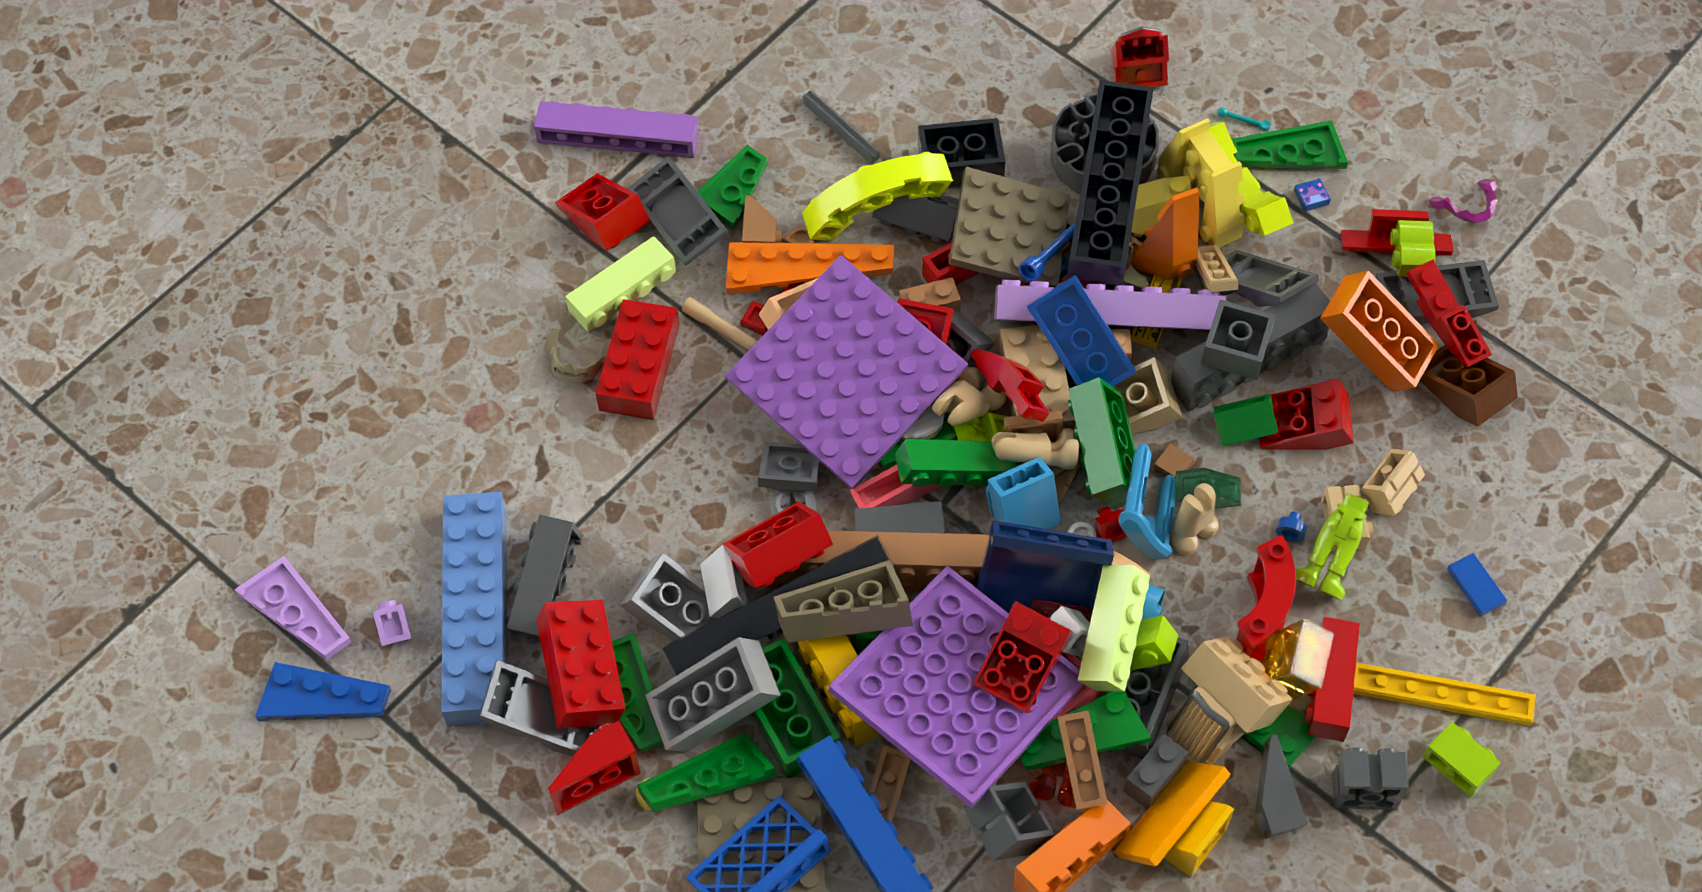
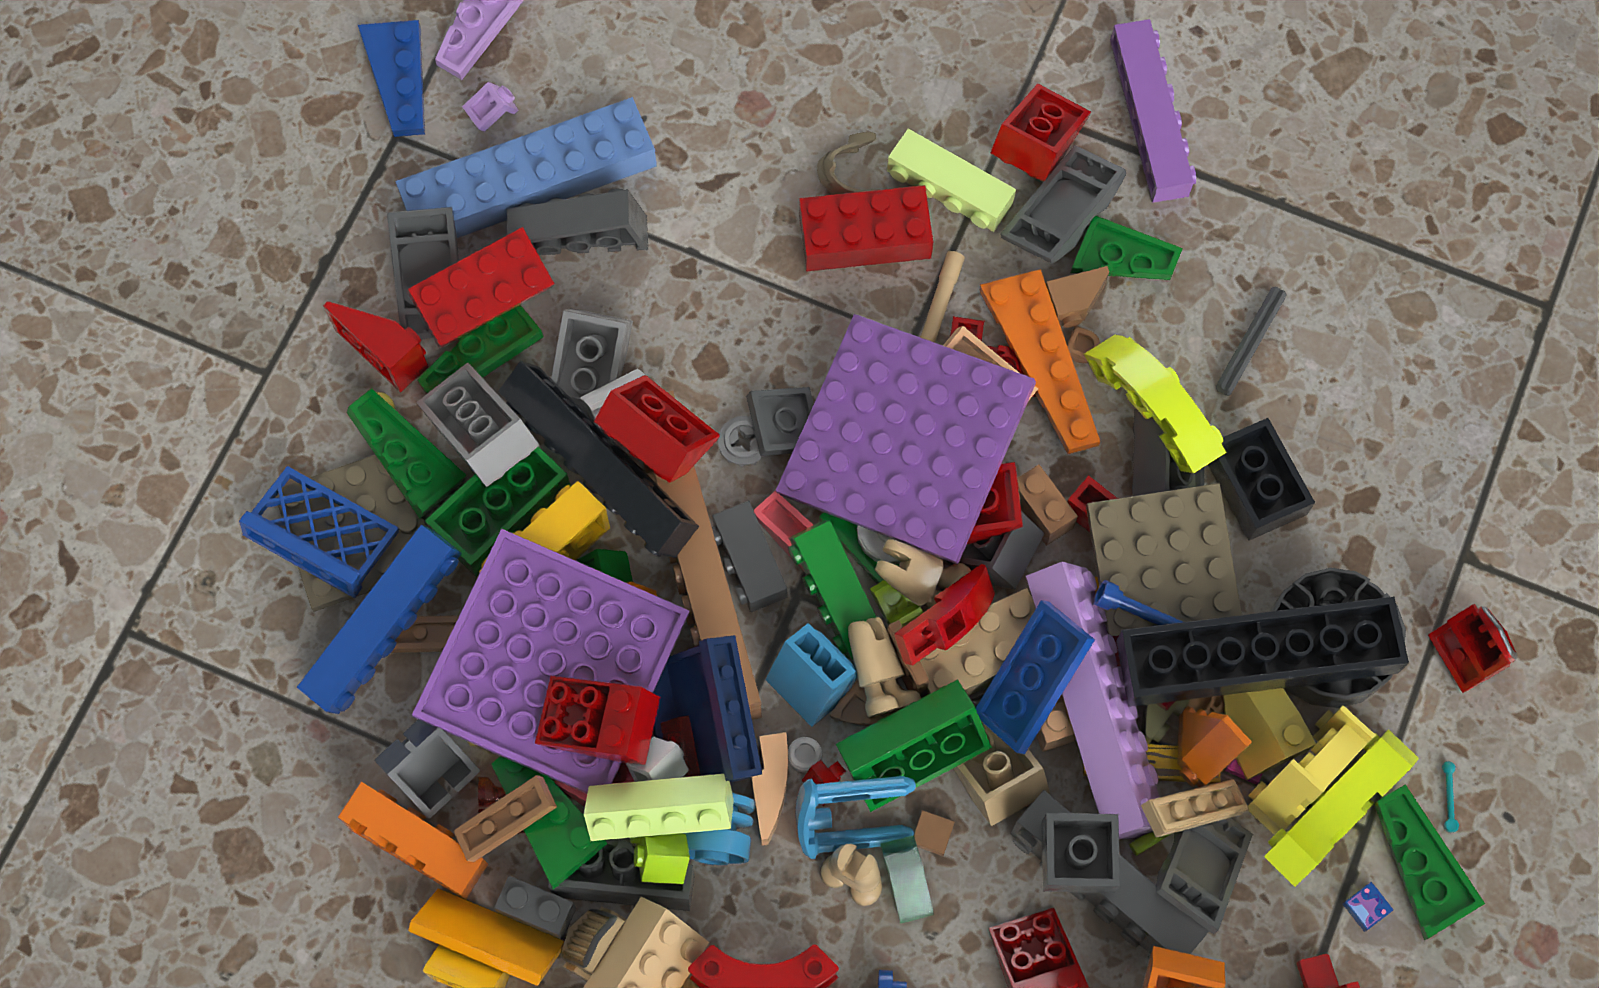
camera: 70 degrees right, 10 degrees up
dark tan wedge [774,560,913,643] -> none
green panel [1213,393,1278,446] -> none

